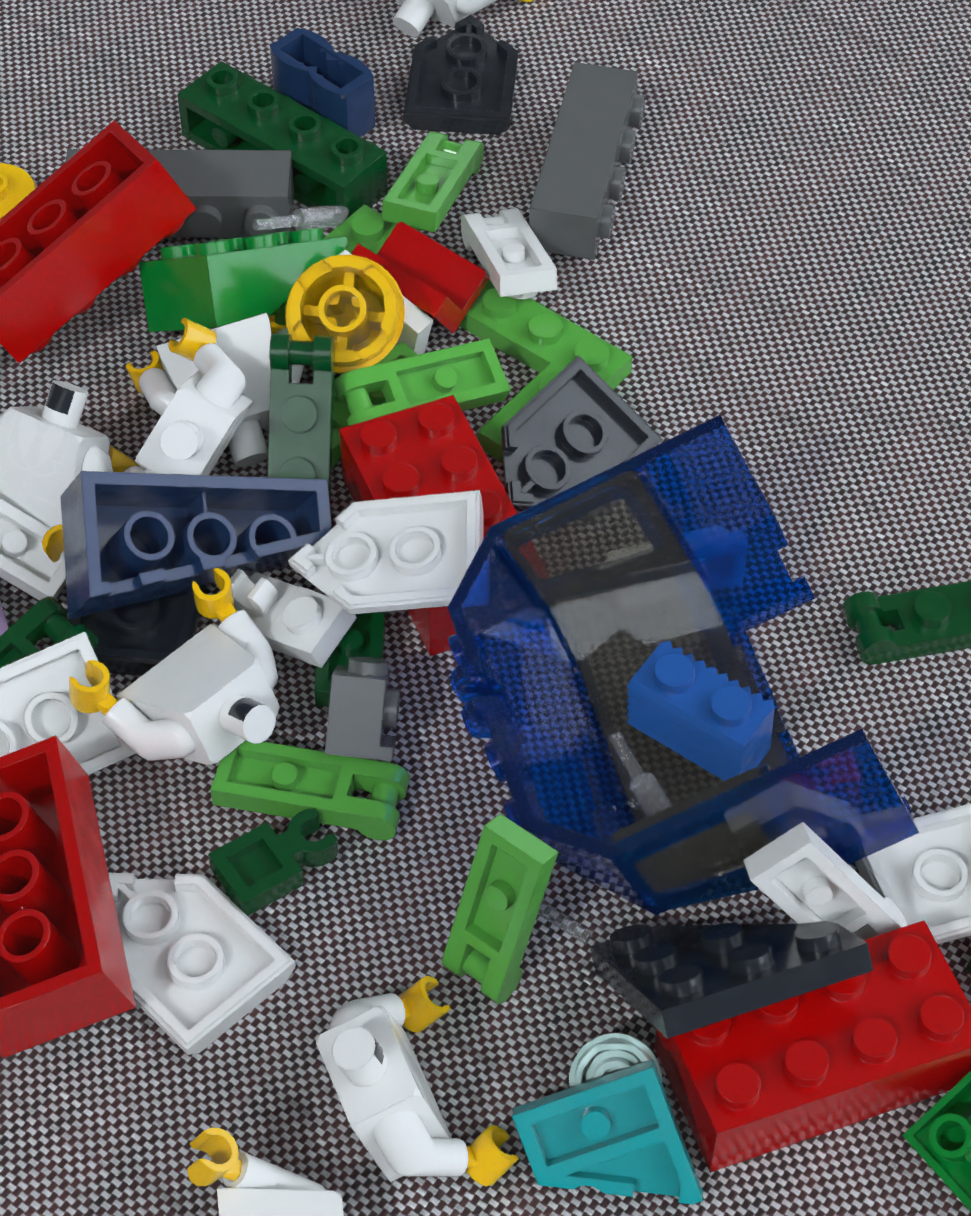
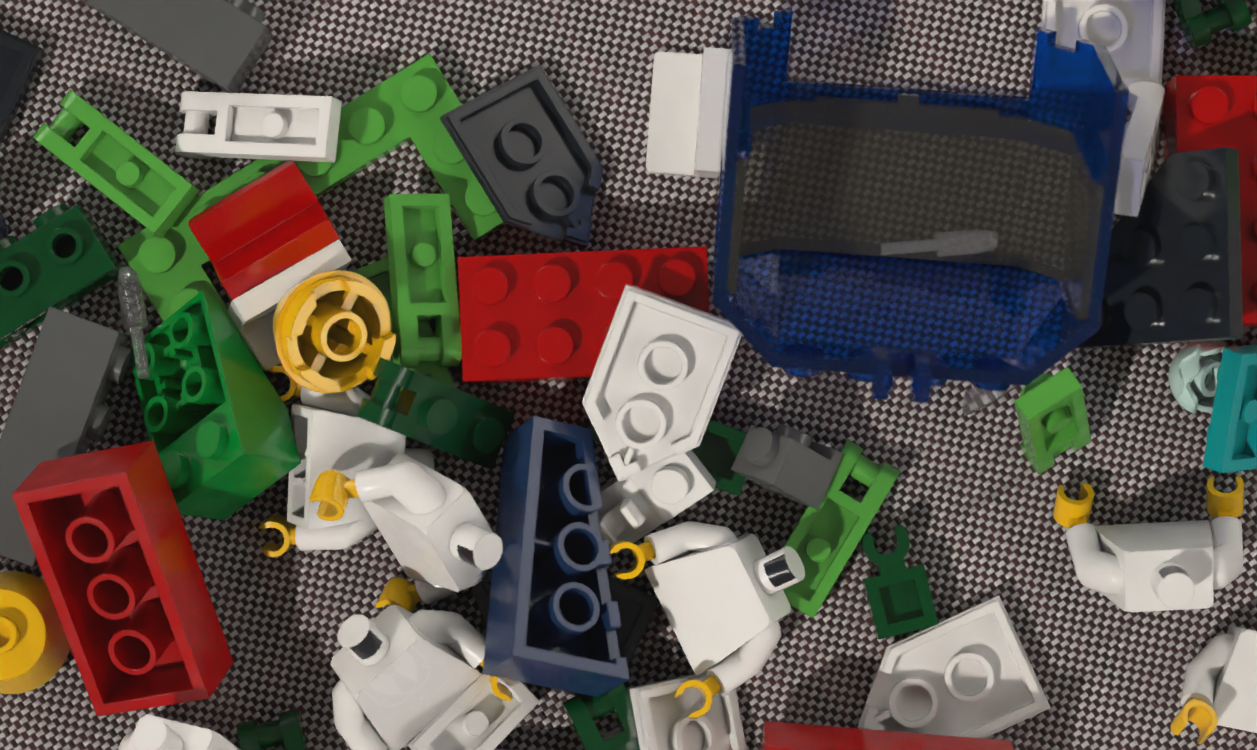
camera: 70 degrees left, 35 degrees up
blue brick [627,641,775,789] -> none

